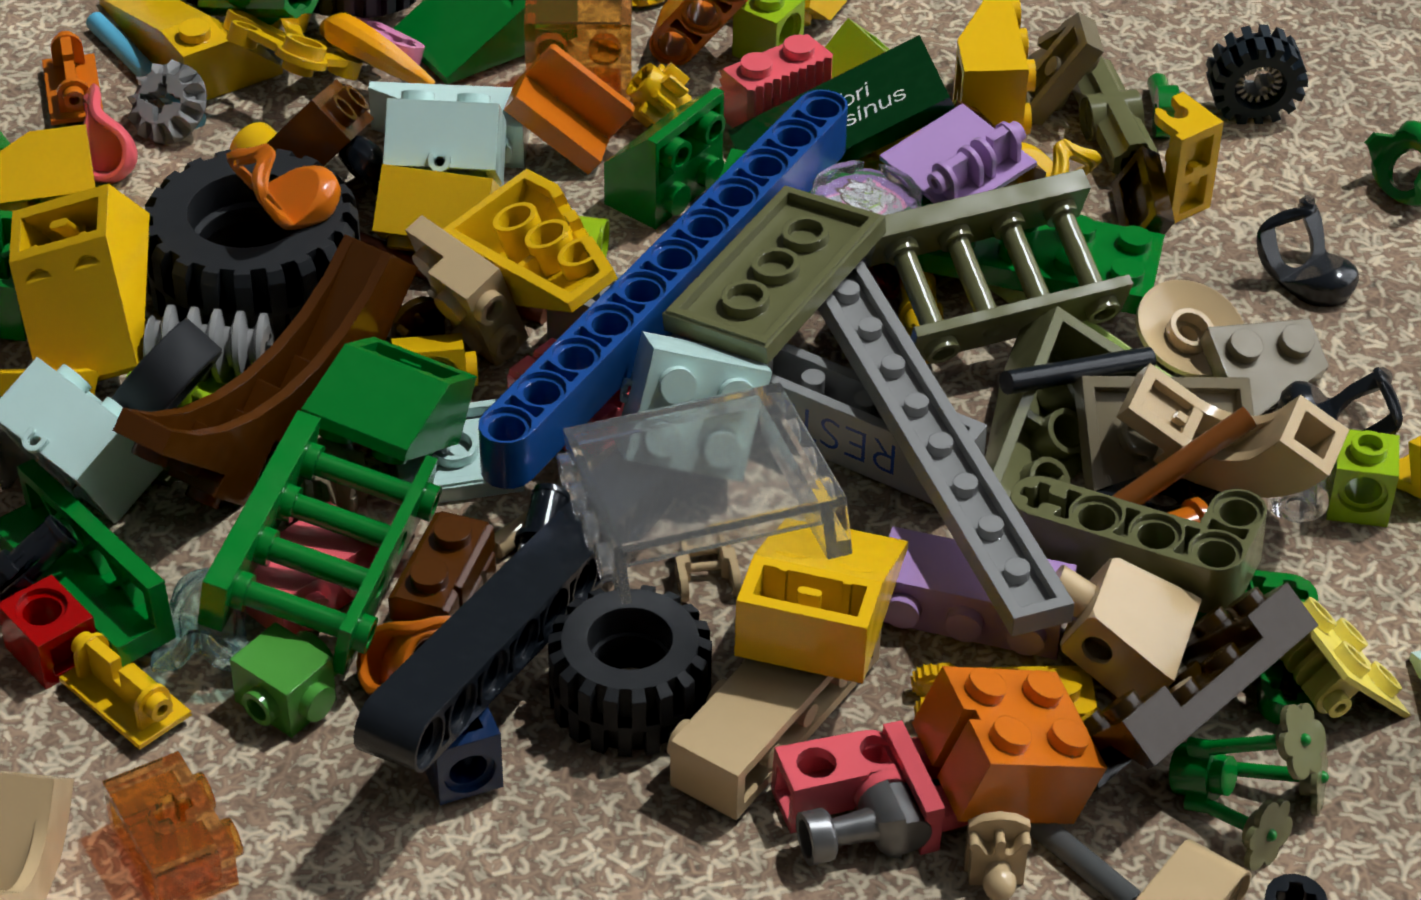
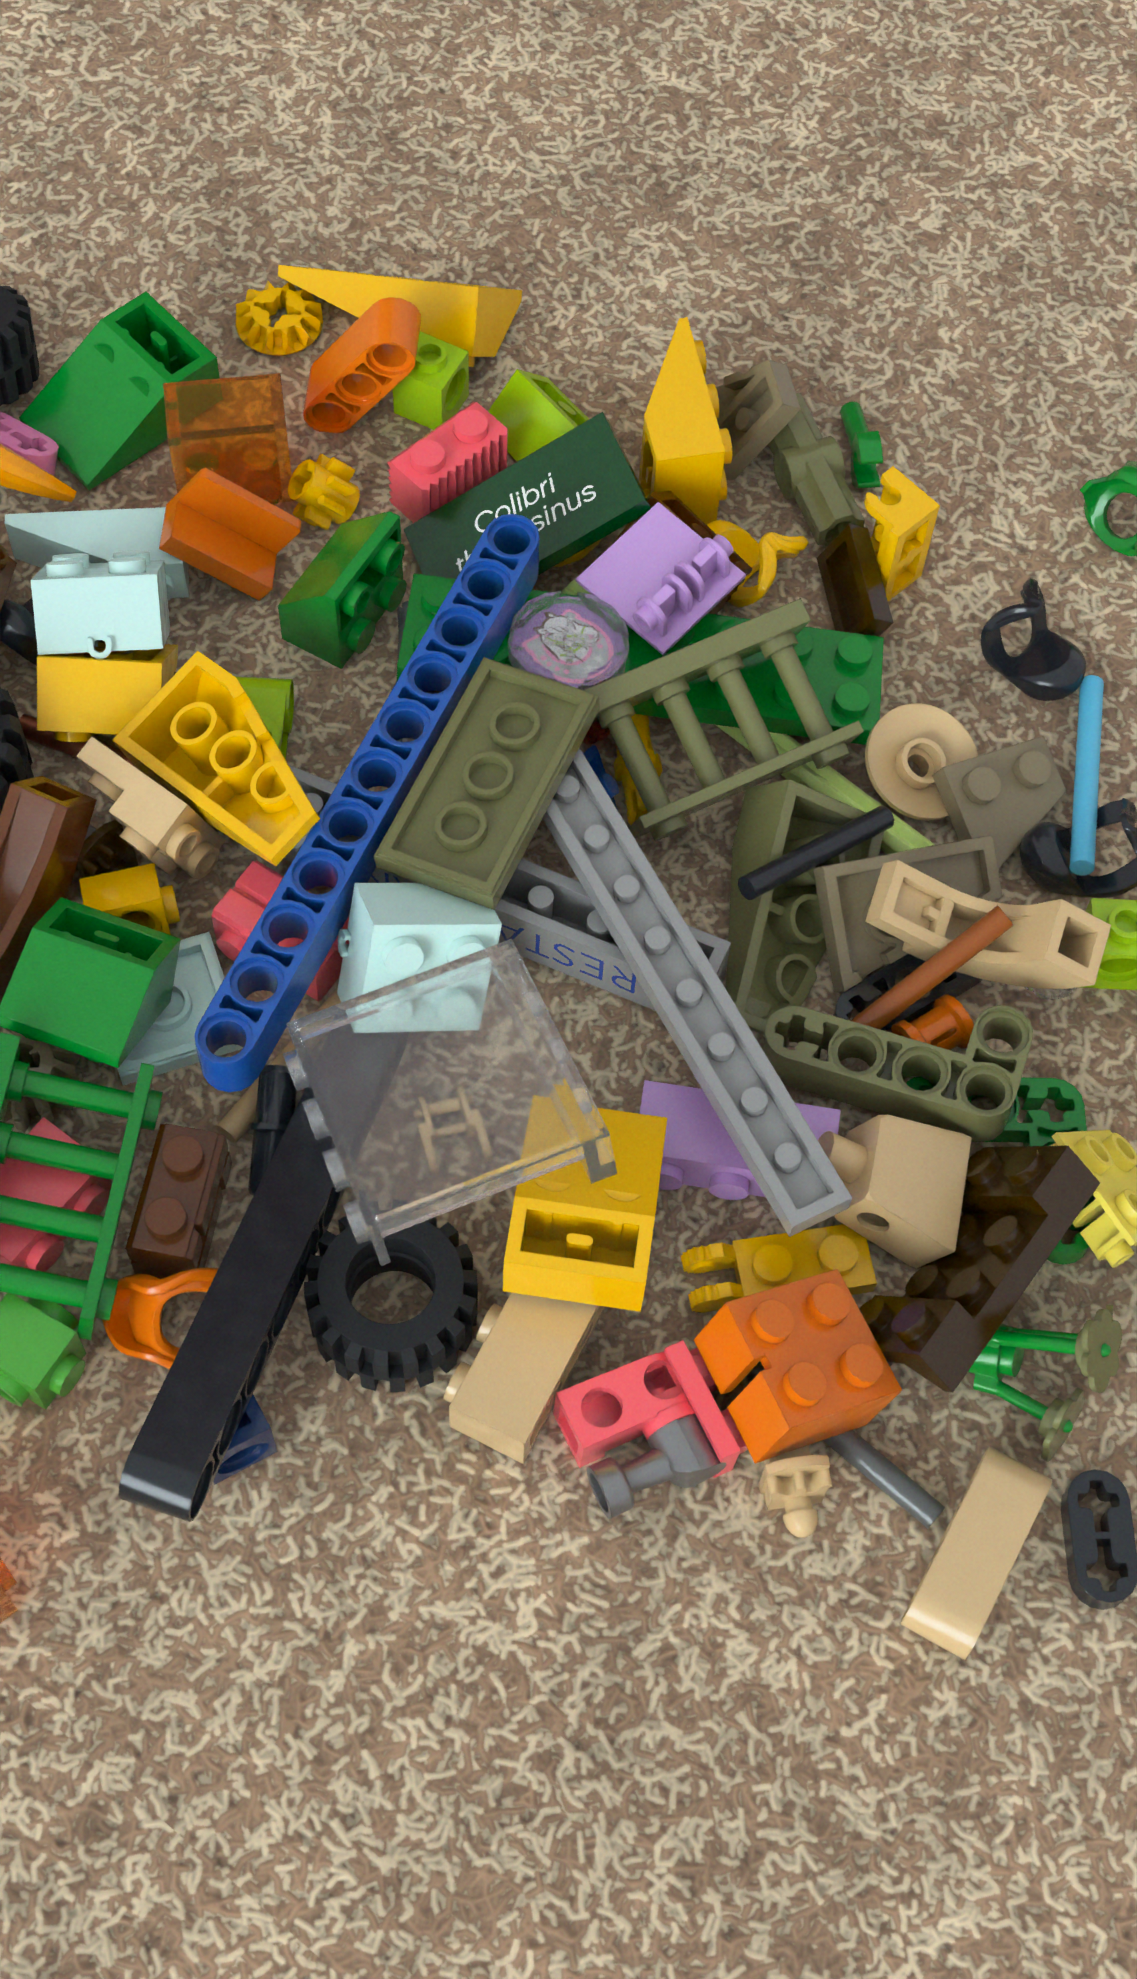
camera: 10 degrees left, 20 degrees up
black bush [1206,24,1308,124] -> none
none -> medium azure bar [1069,675,1104,876]

